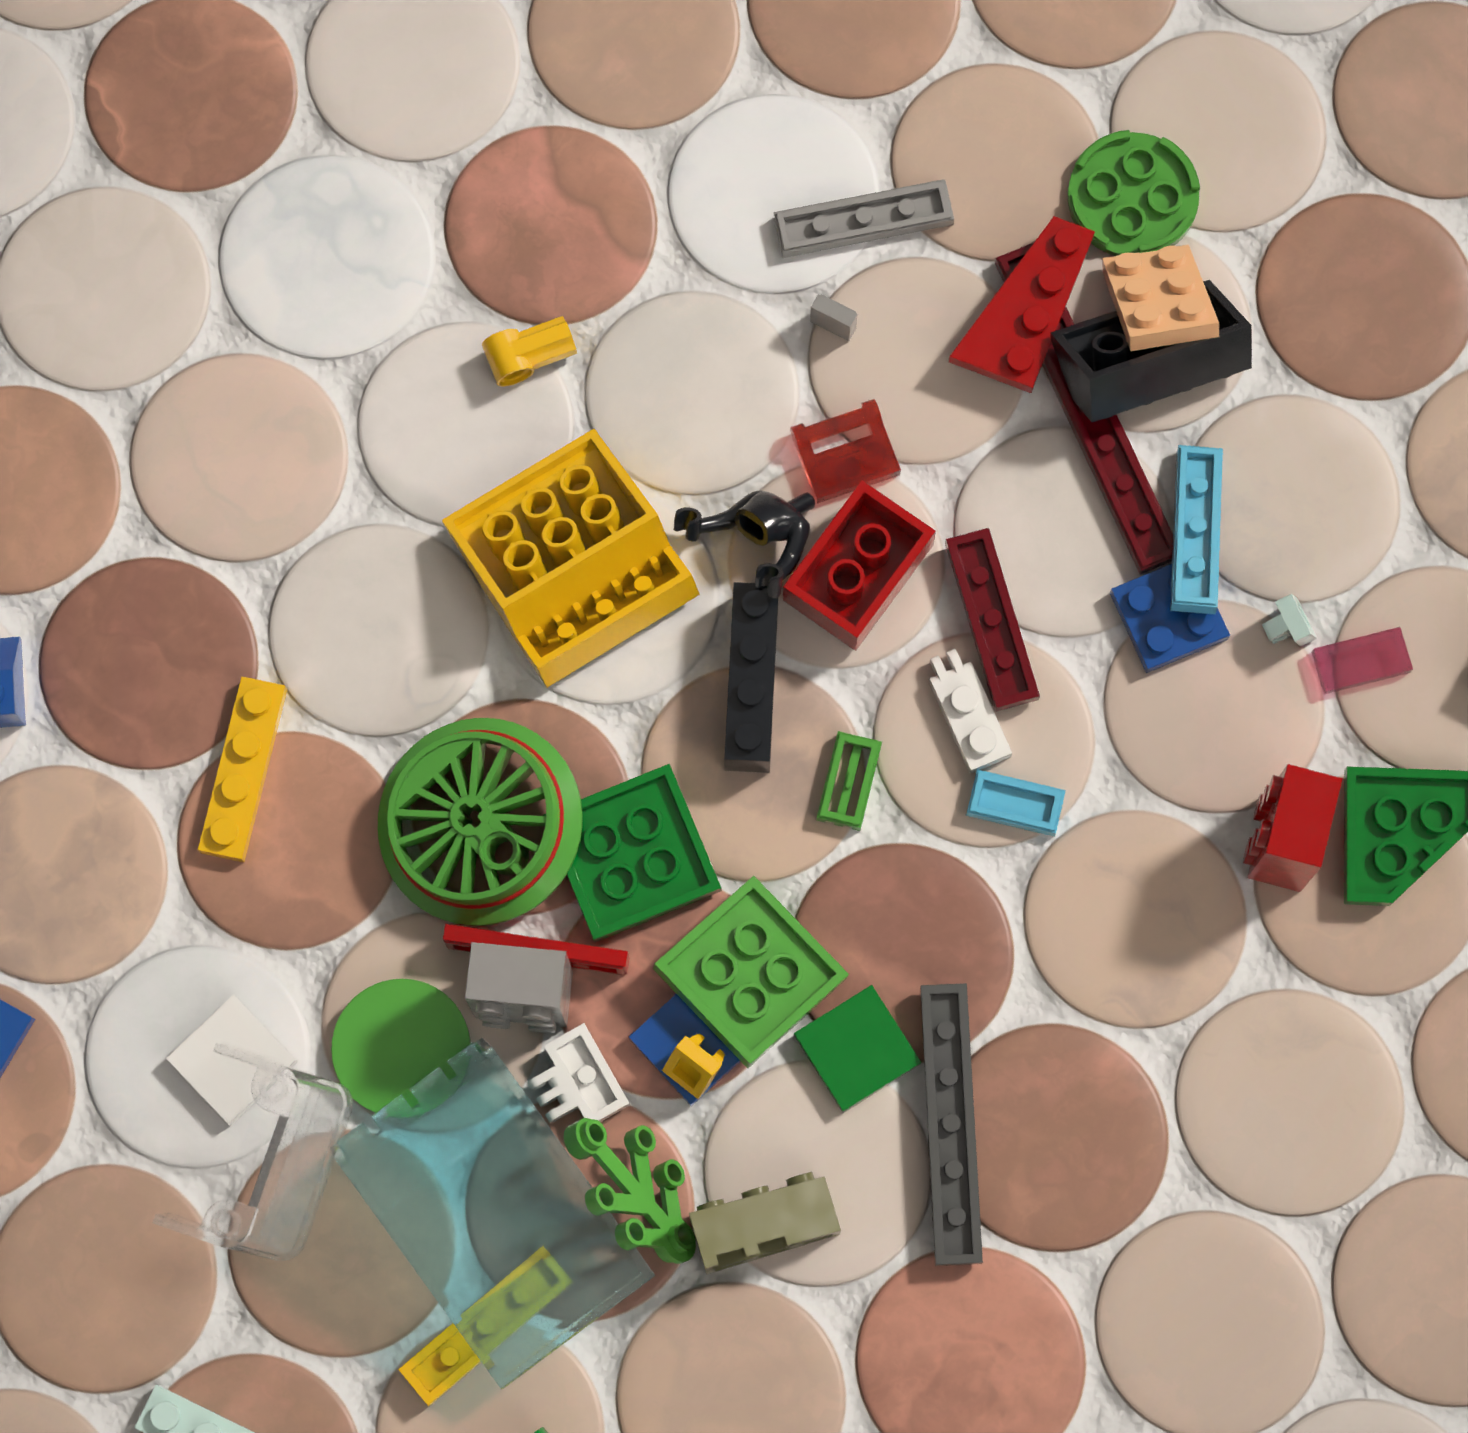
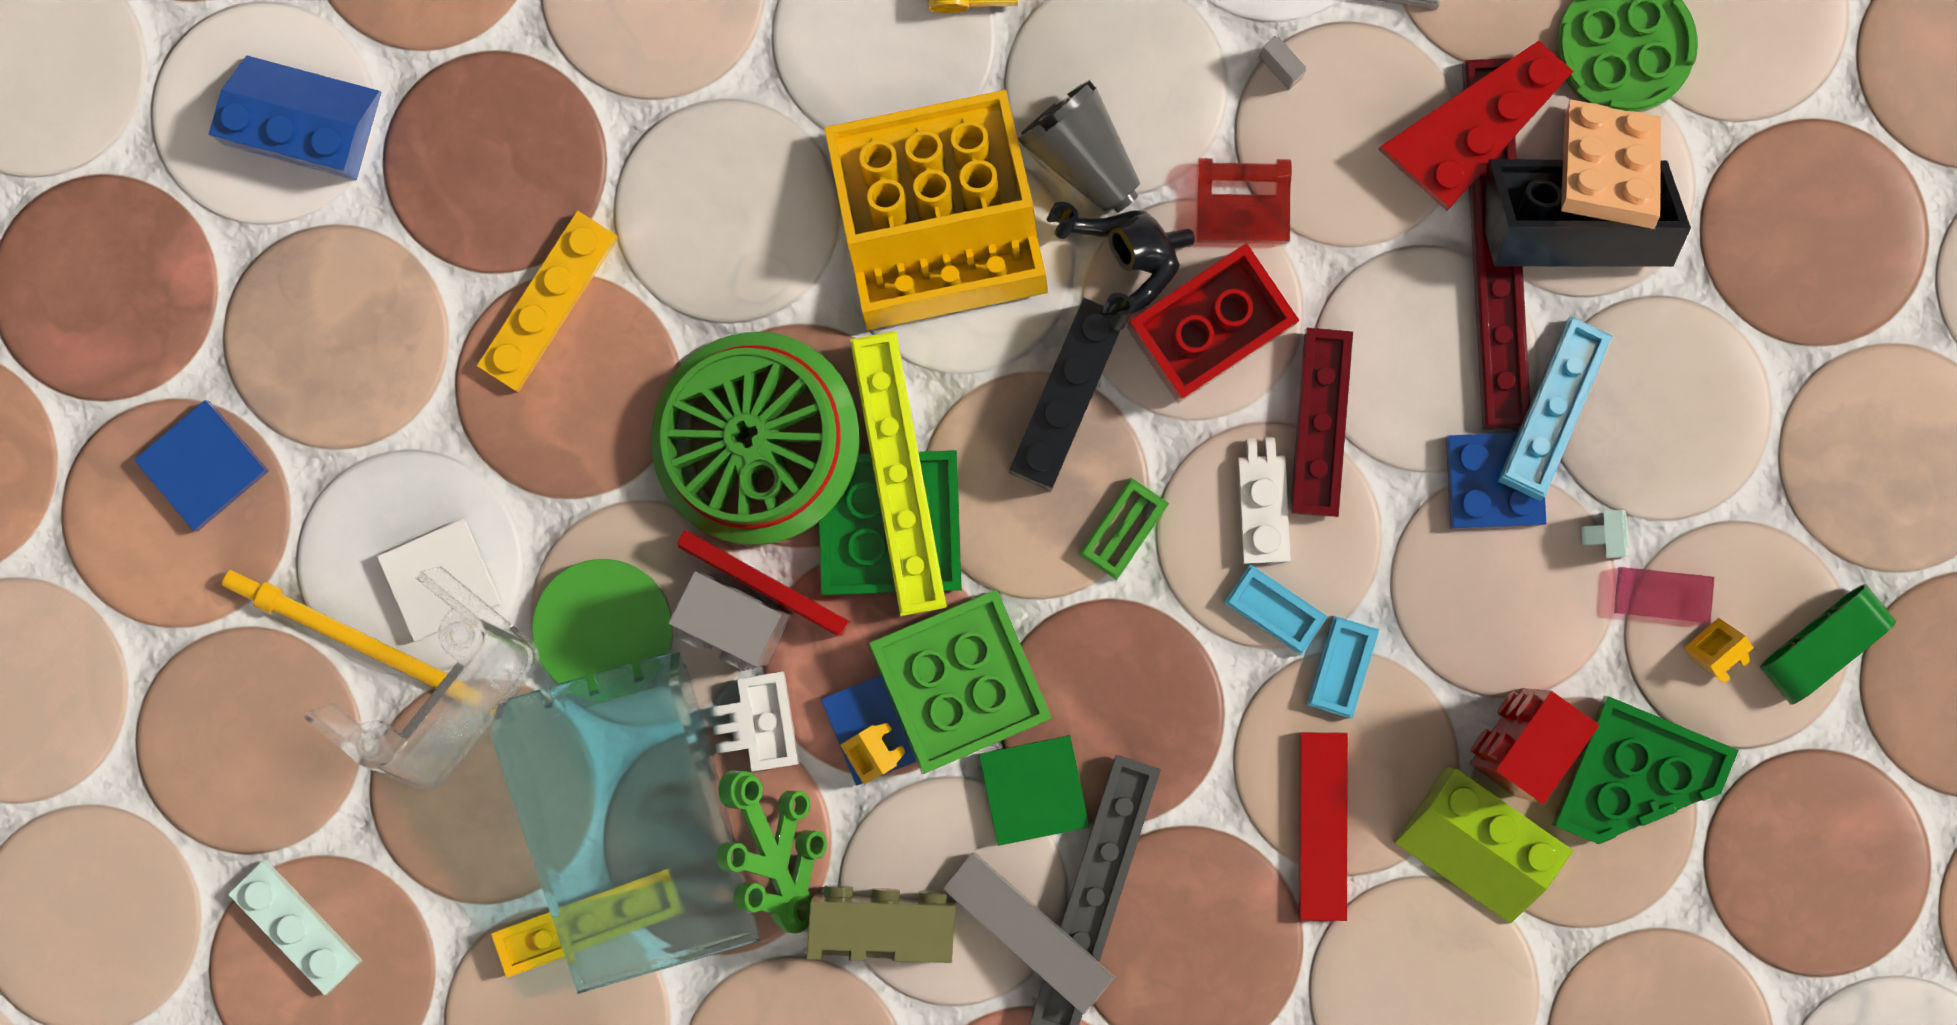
camera: 20 degrees right, 10 degrees up
none -> yellow bar [222,570,482,707]
none -> neon yellow tile [850,331,947,616]
none -> light grey tile [943,853,1116,1014]
none -> dark grey cone [1018,80,1140,213]
none -> red tile [1298,732,1348,921]
none -> medium azure tile [1306,616,1379,719]
none -> lime slope [1394,766,1574,924]
none -> yellow tile [1684,618,1753,683]

